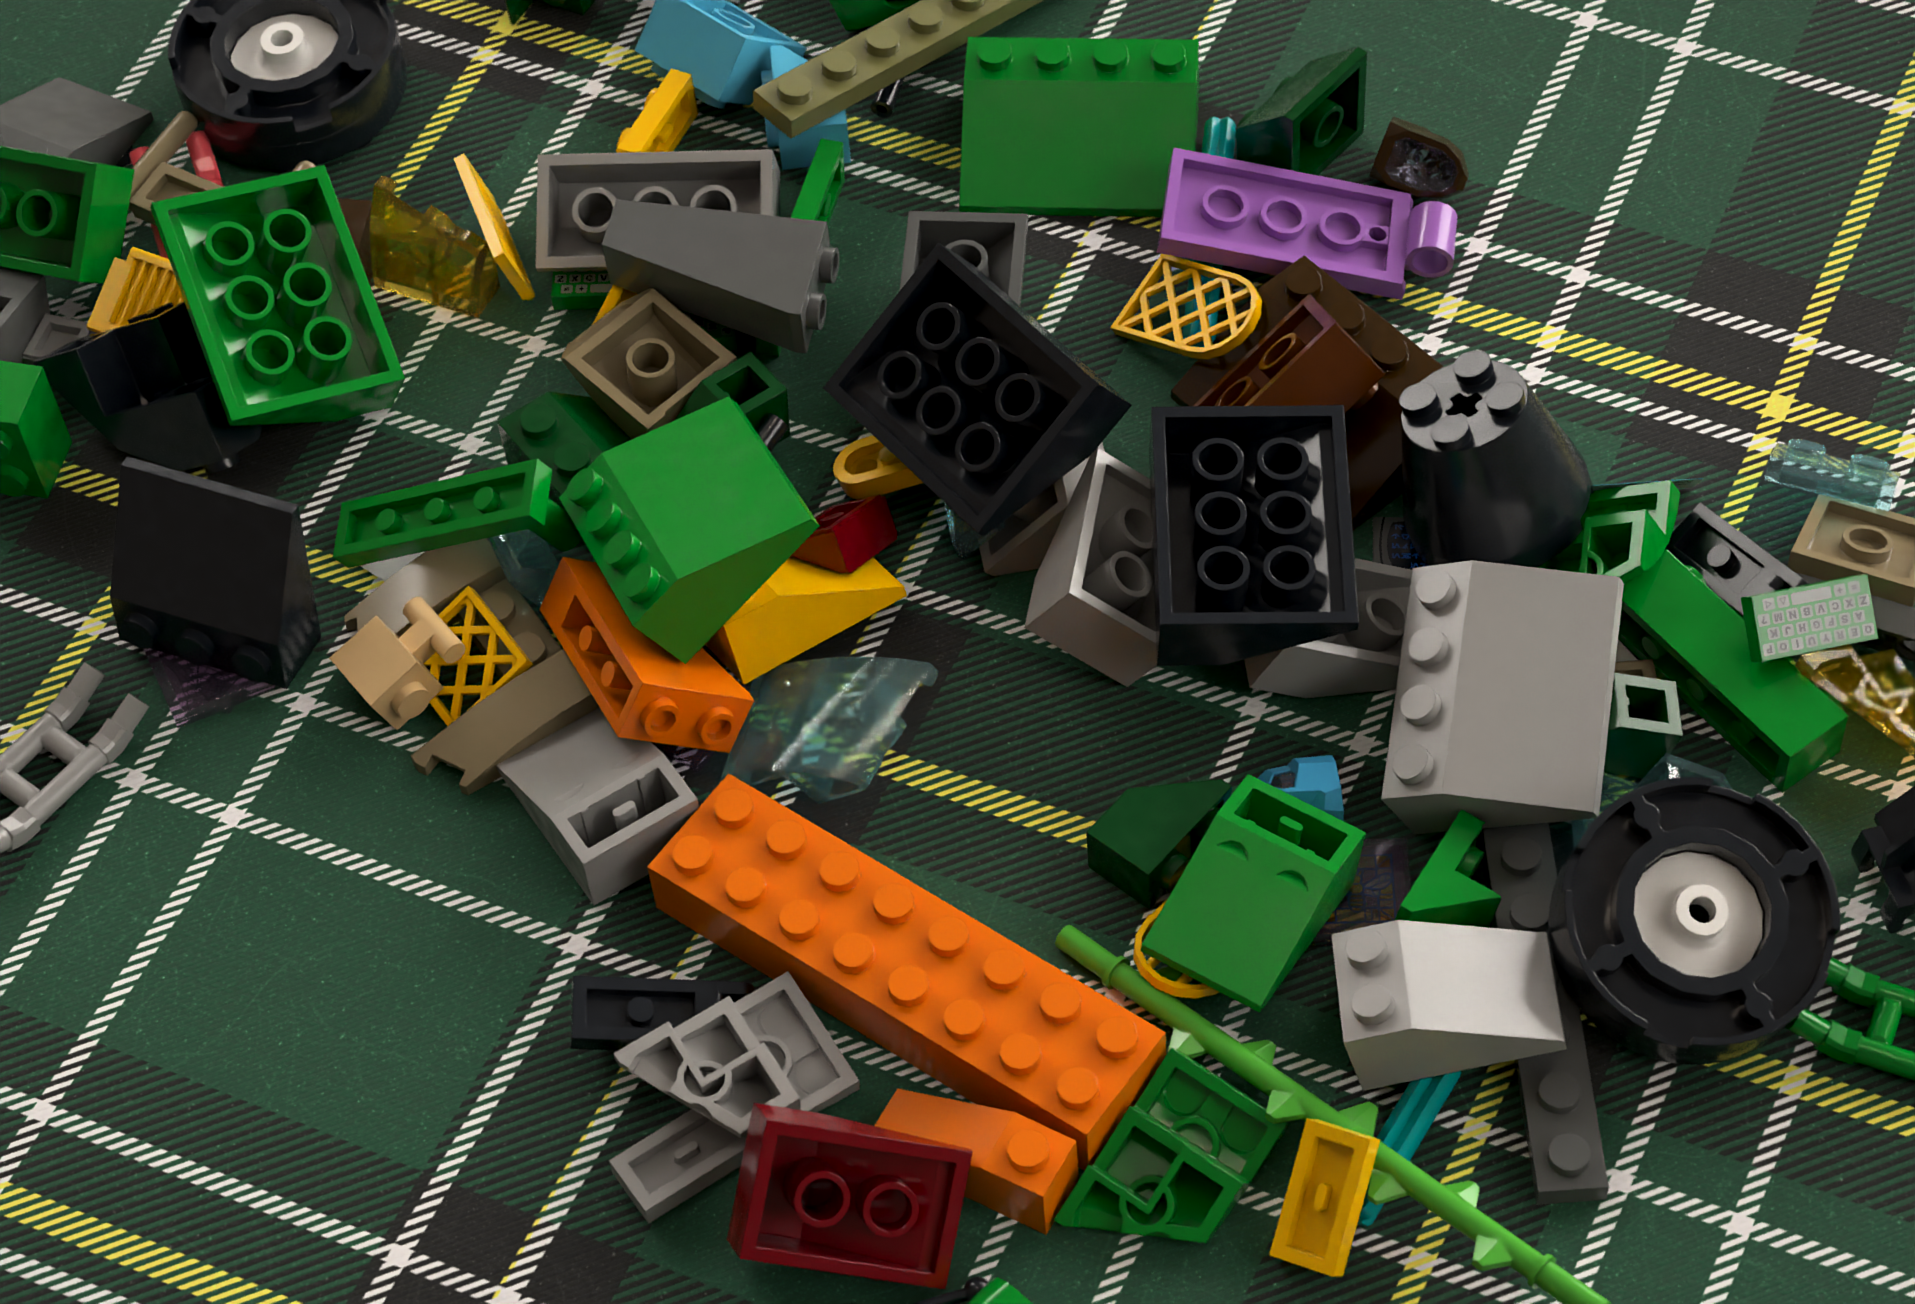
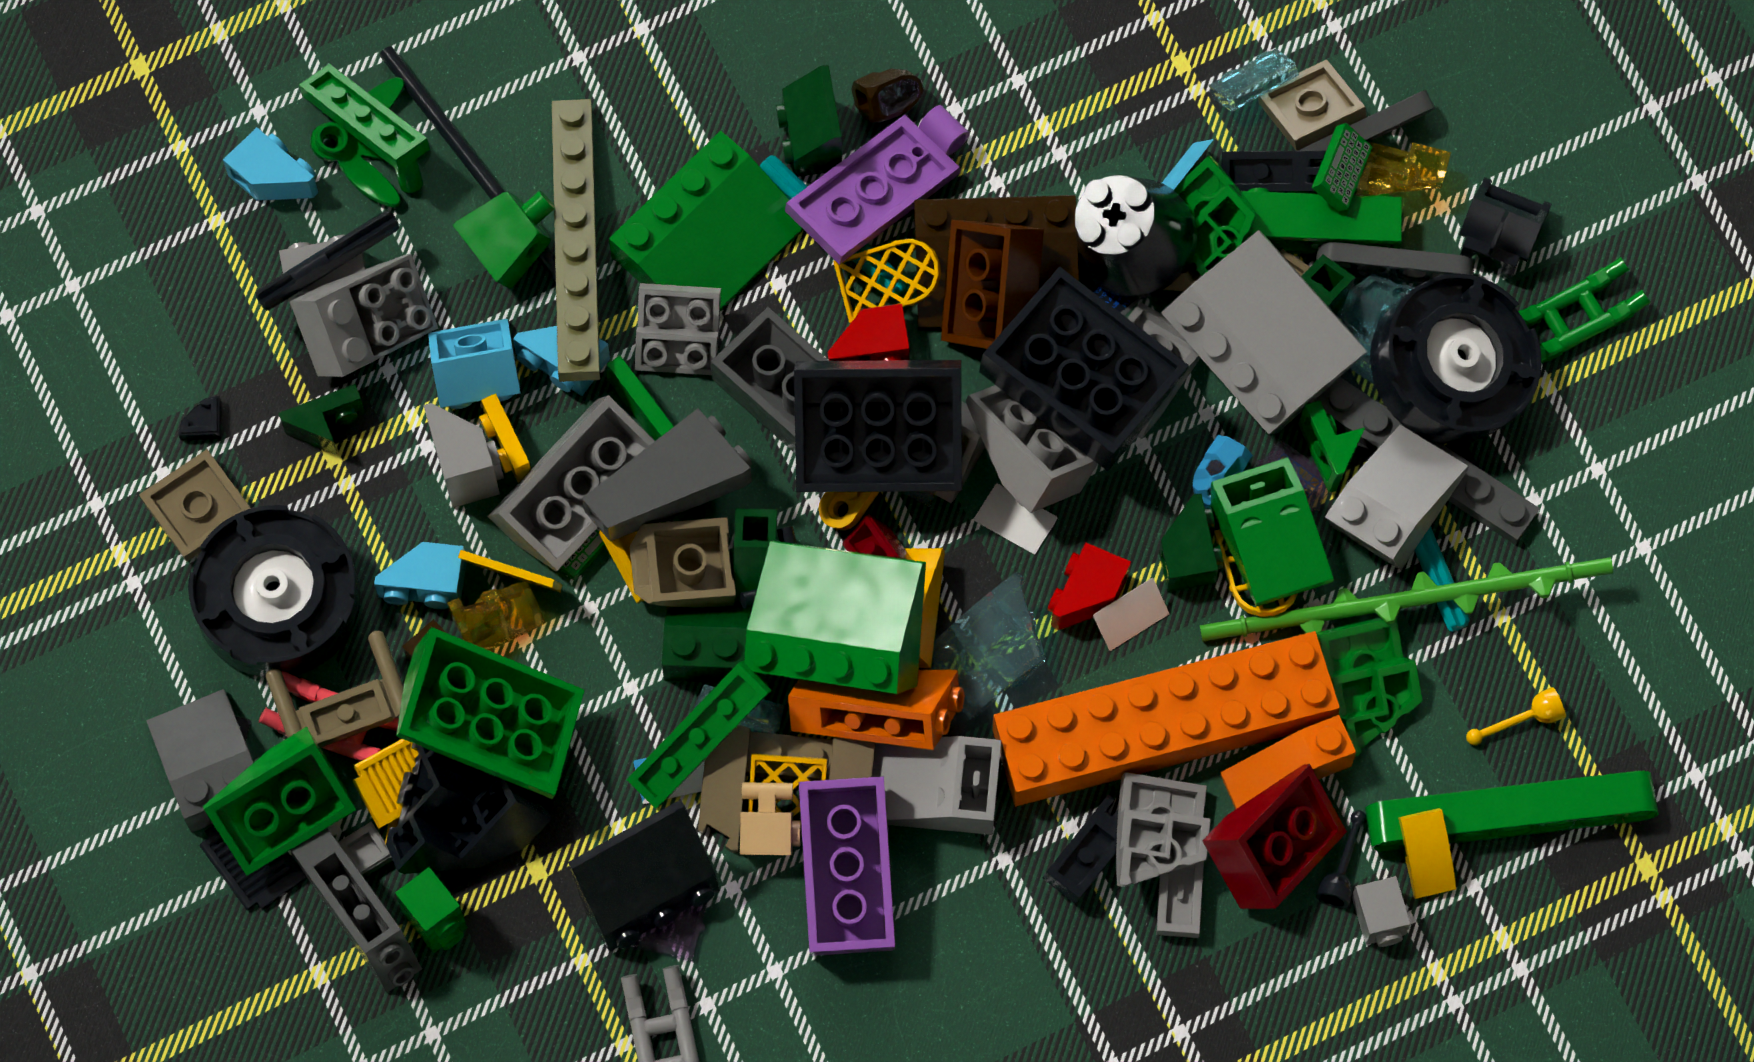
camera: 55 degrees left, 15 degrees up
yellow plate [1269,1119,1380,1277] -> none
none -> medium azure slope [374,542,467,609]
none -> light grey slope [423,403,504,508]
none -> light grey slope [635,283,721,375]
none -> medium lavender brick [799,776,895,956]
none -> red slope [828,304,909,361]
none -> white sticker [974,483,1057,554]
none -> red slope [1047,542,1131,630]
none -> white sticker [1093,578,1169,651]
none -> dark grey beam [1316,242,1474,284]

